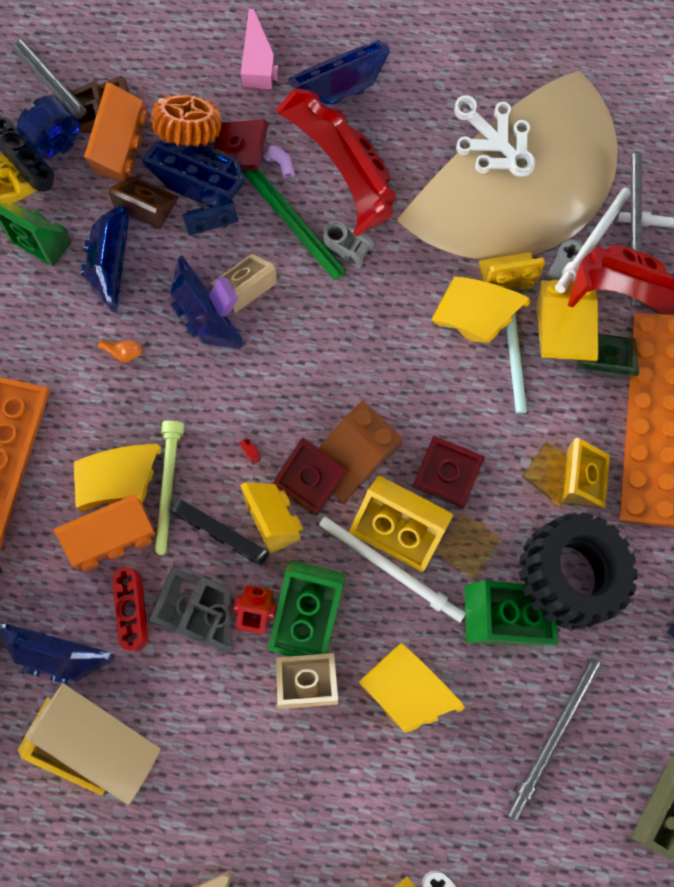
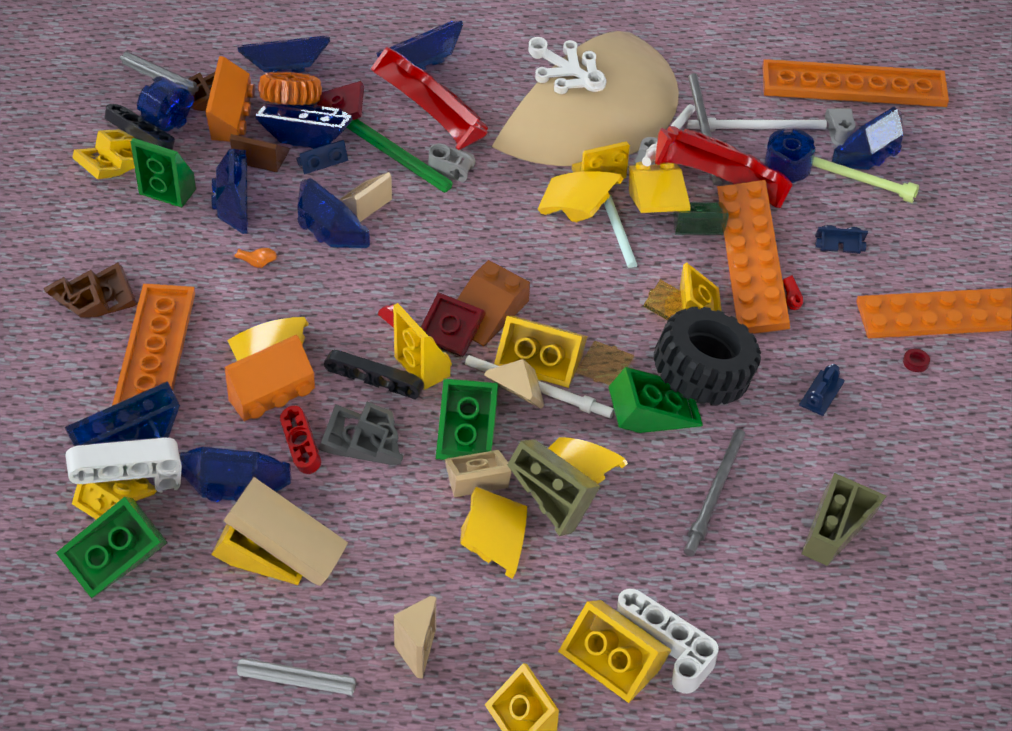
camera: 10 degrees left, 25 degrees down
yellowish green piece [155,421,184,555] -> none
medium lavender tile [208,277,238,317] -> none
red brick [234,585,277,635] -> none
bright pink slope [241,9,279,89] -> none
lavender arm [263,145,295,178] -> none
dark red plate [412,436,485,509] -> none
none -> clear blue wedge [236,35,330,73]
none -> yellow slope [460,487,527,579]
none -> tan slope [484,359,544,409]
none -> olive wedge [507,439,601,536]

